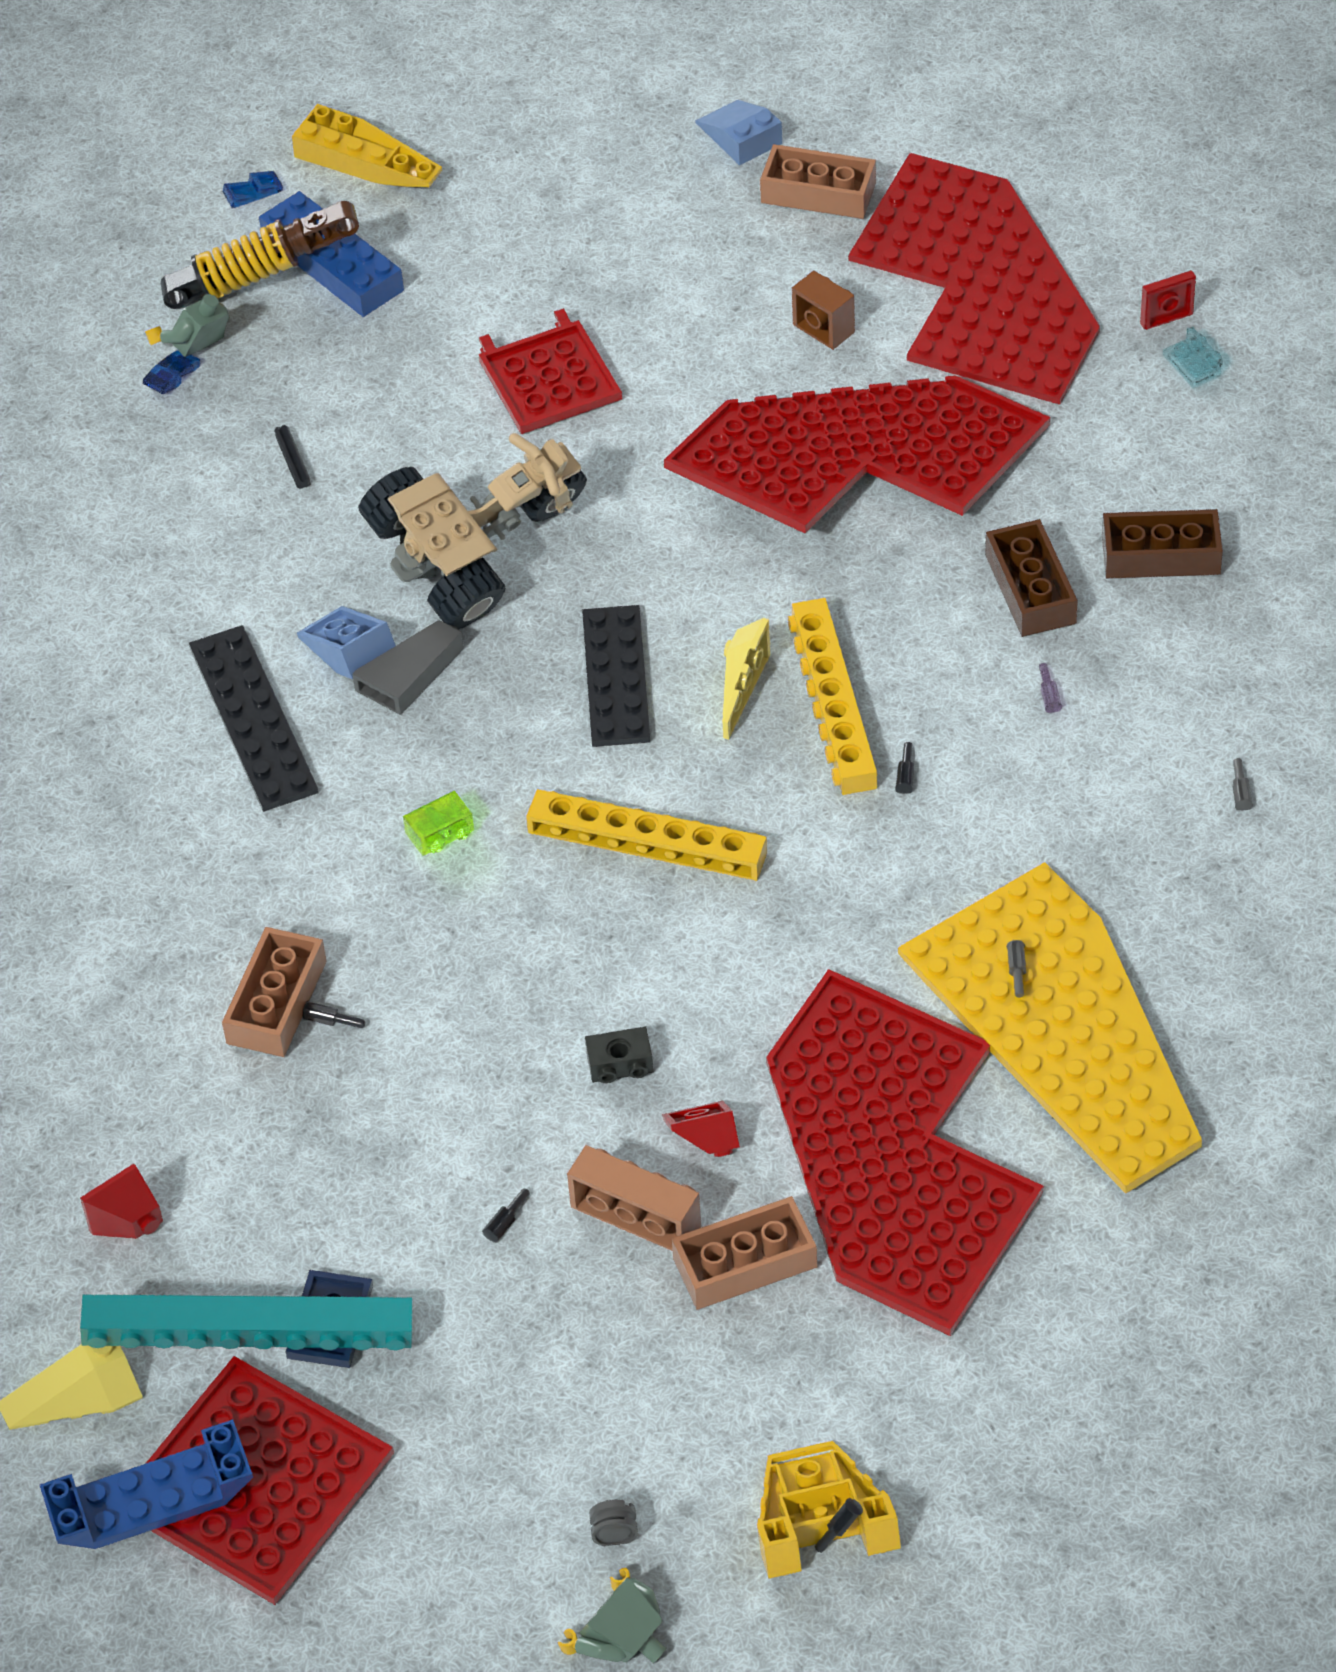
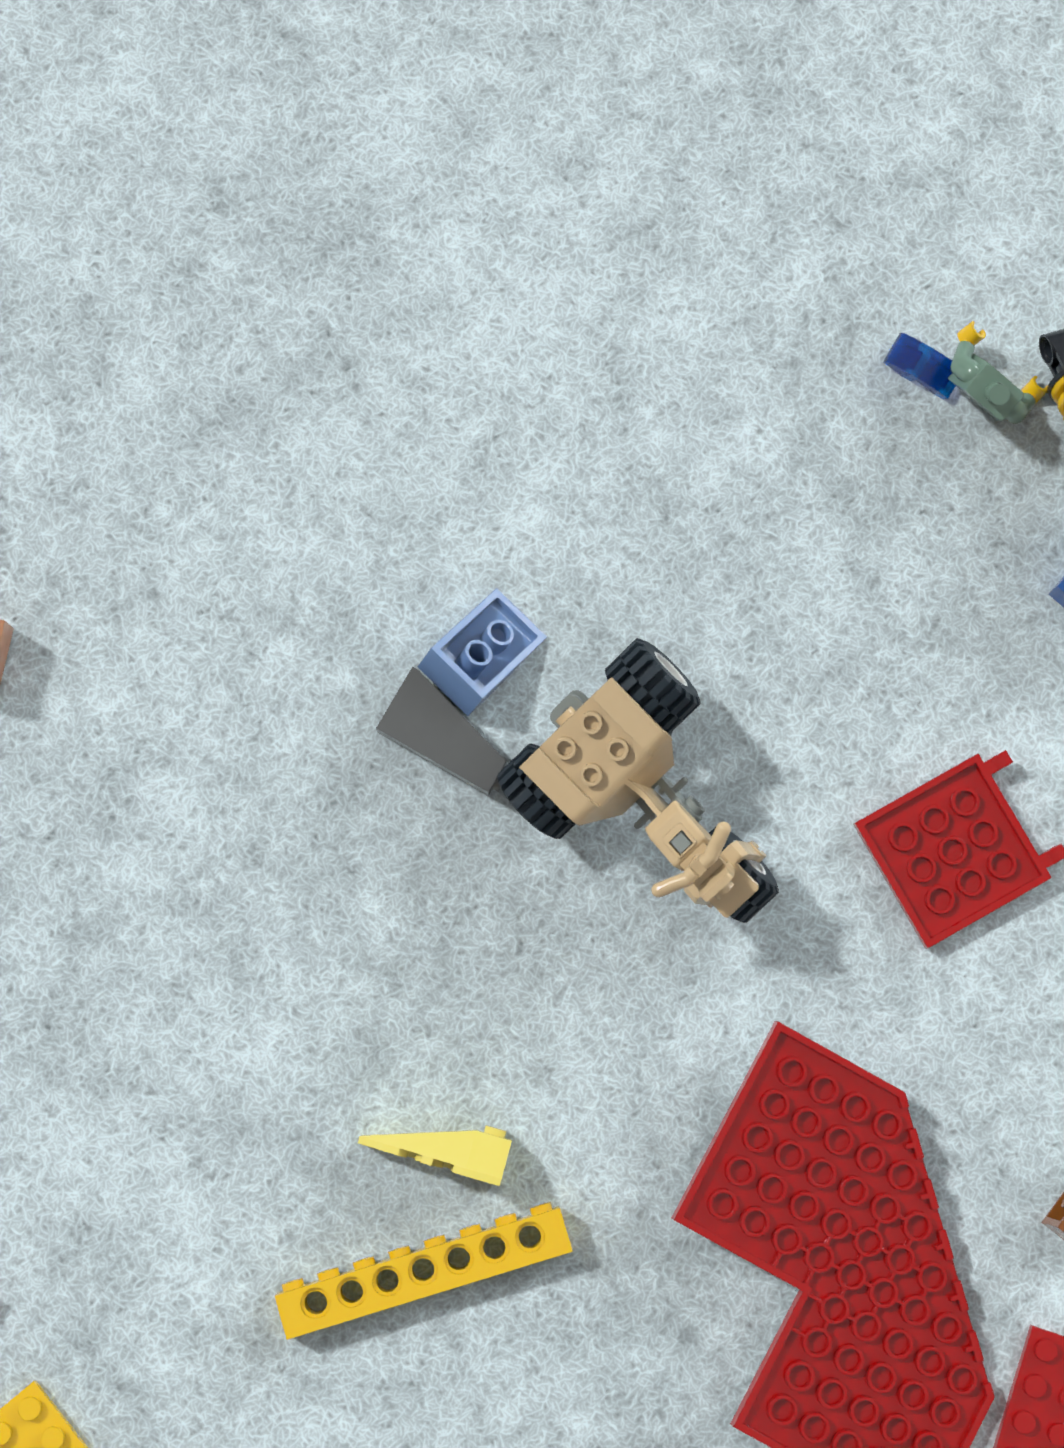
camera: 75 degrees right, 30 degrees up
black plate [189,625,319,812] -> none
black axle [274,425,311,489] -> none
clear neon green brick [403,790,474,856] -> none
yellow brick [526,789,767,881] -> none
black plate [582,605,651,747] -> none
black axle [895,742,914,794] -> none

